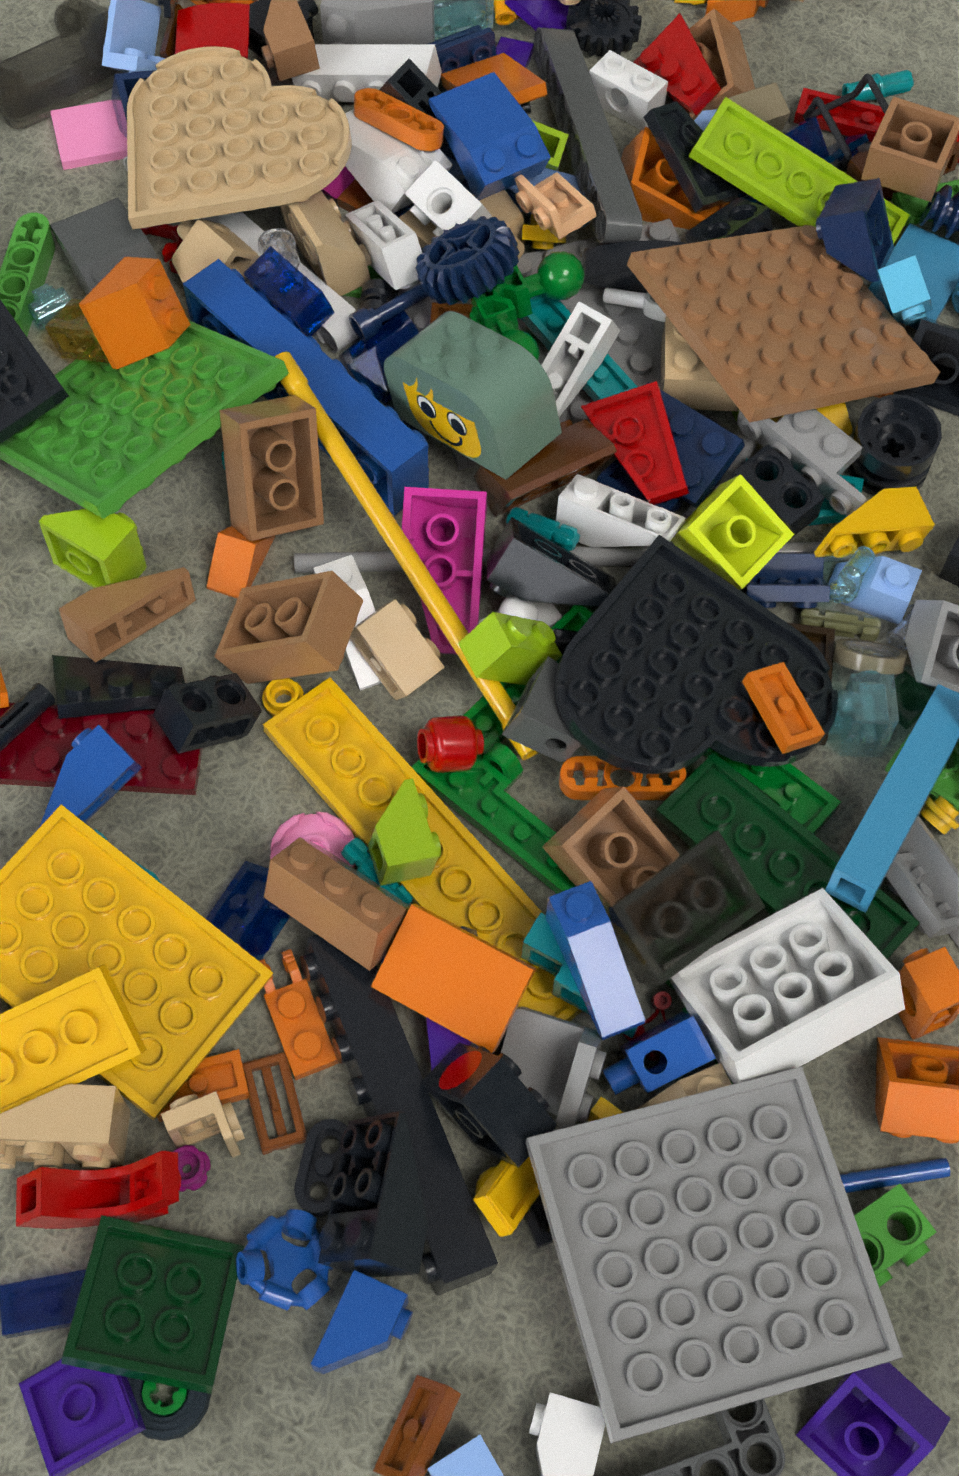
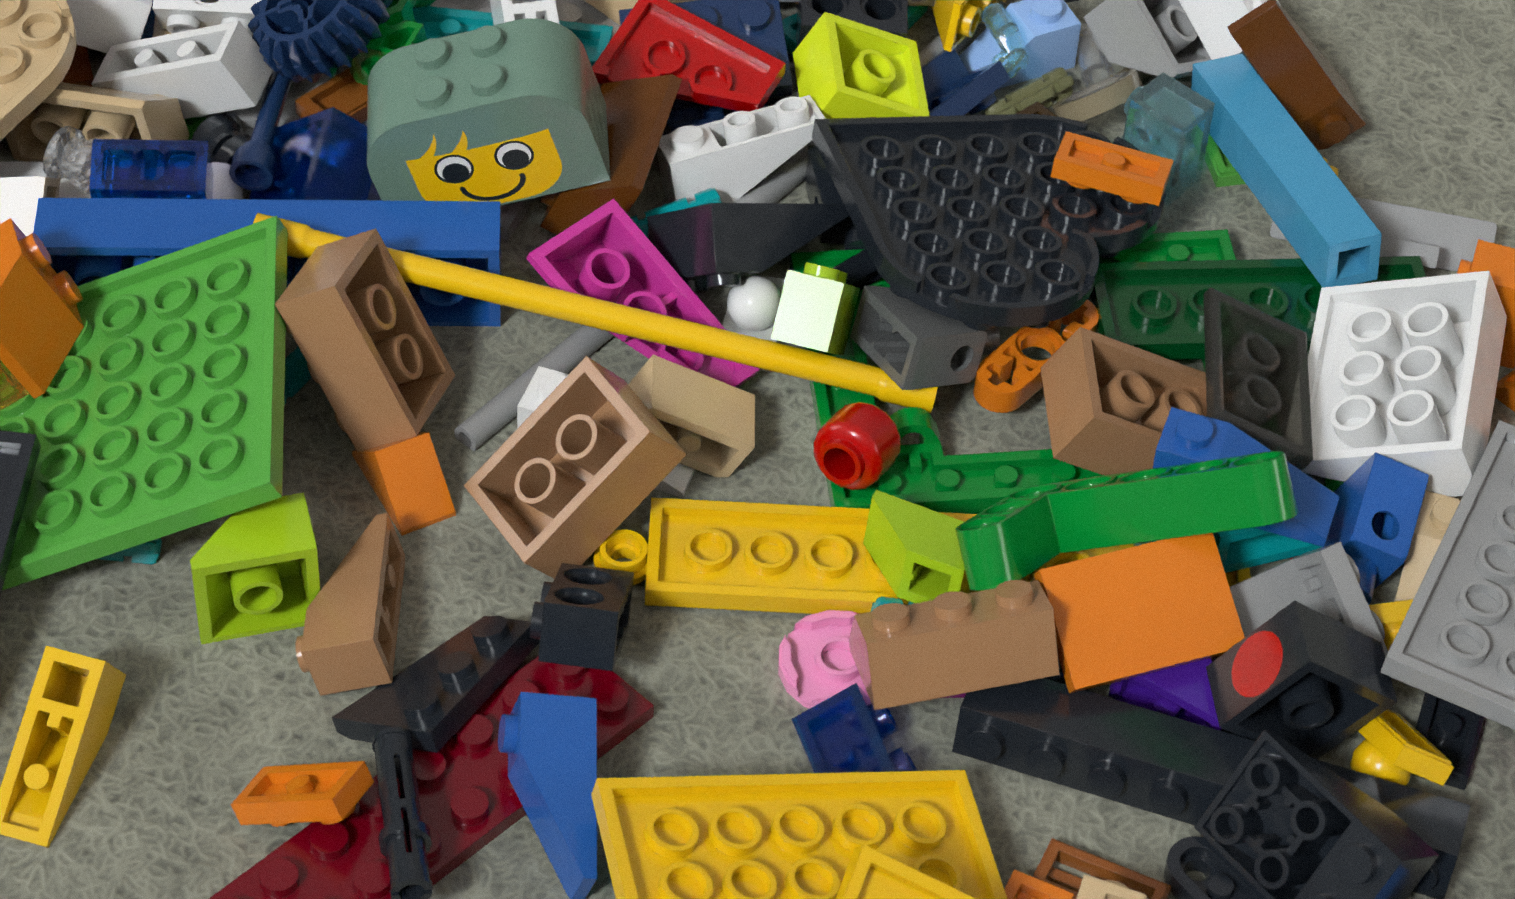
camera: 50 degrees left, 15 degrees down
orange hinge [259,949,339,1081] -> none
none -> green beam [955,451,1298,591]

